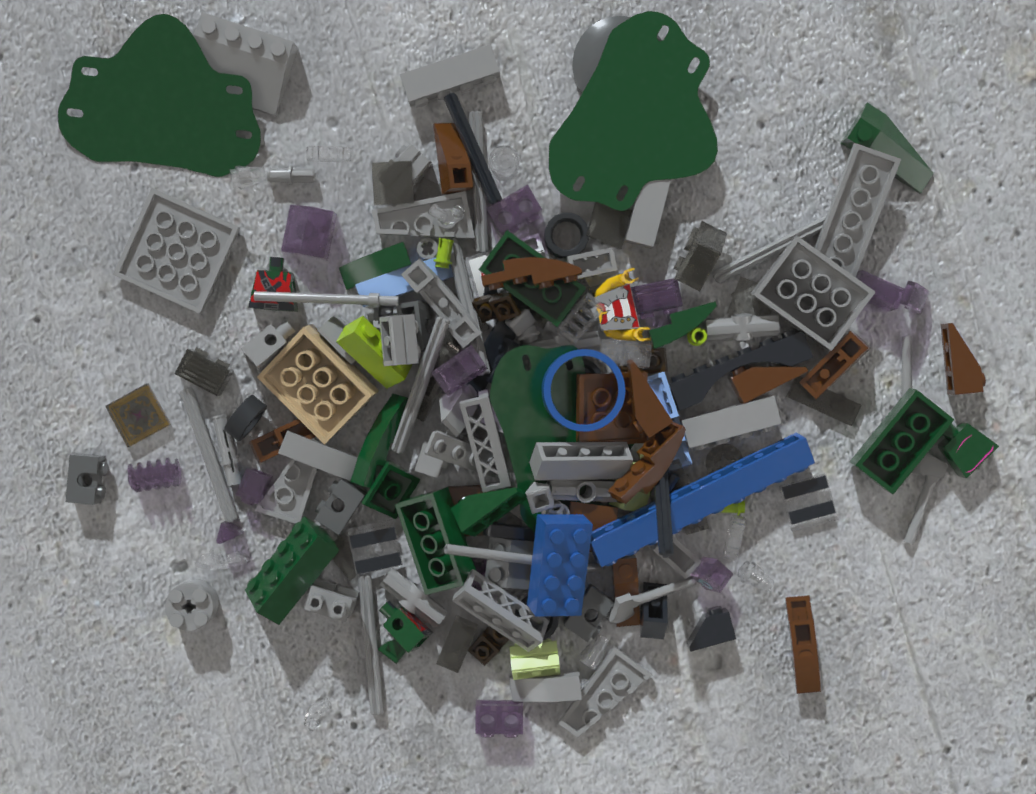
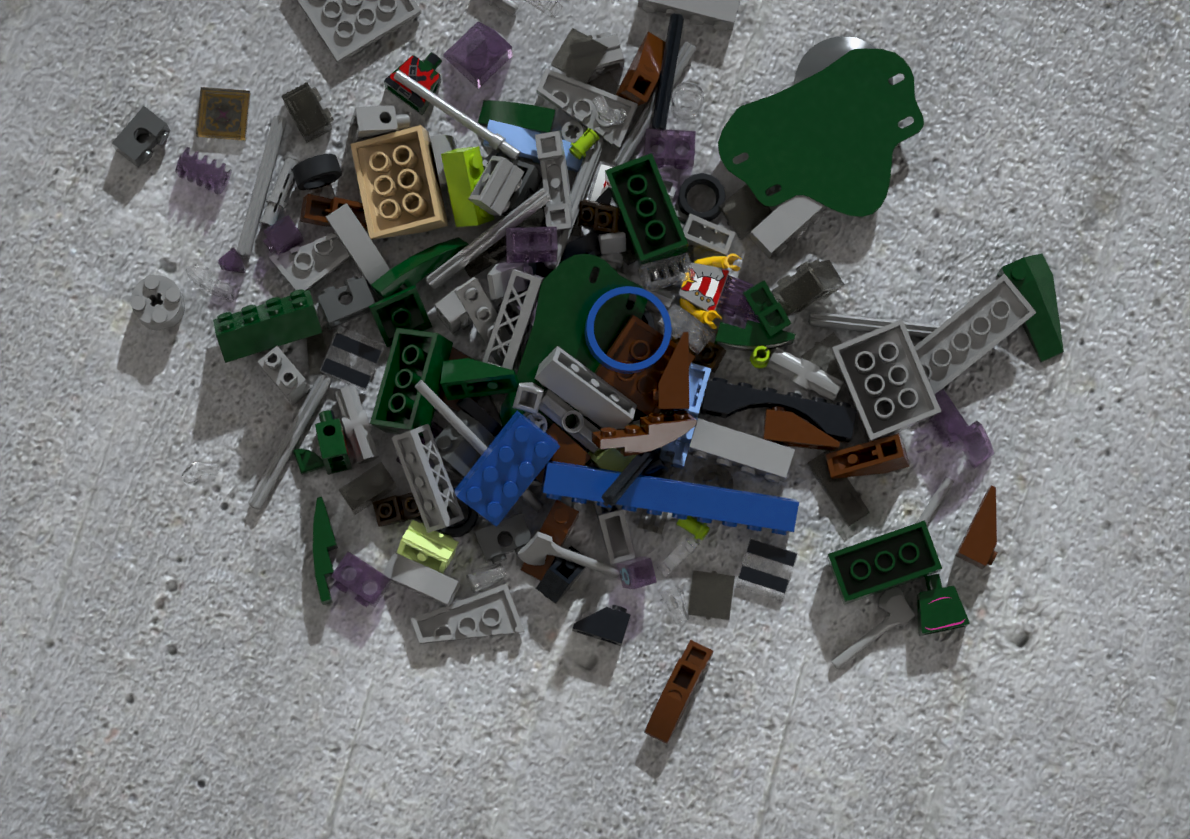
camera: 30 degrees right, 10 degrees down
reddish brown slope [481,257,582,291] -> none
none -> dark green slope [313,496,338,605]
none -> clear smoke piece [688,570,735,620]
none -> dark green slope [742,280,792,336]

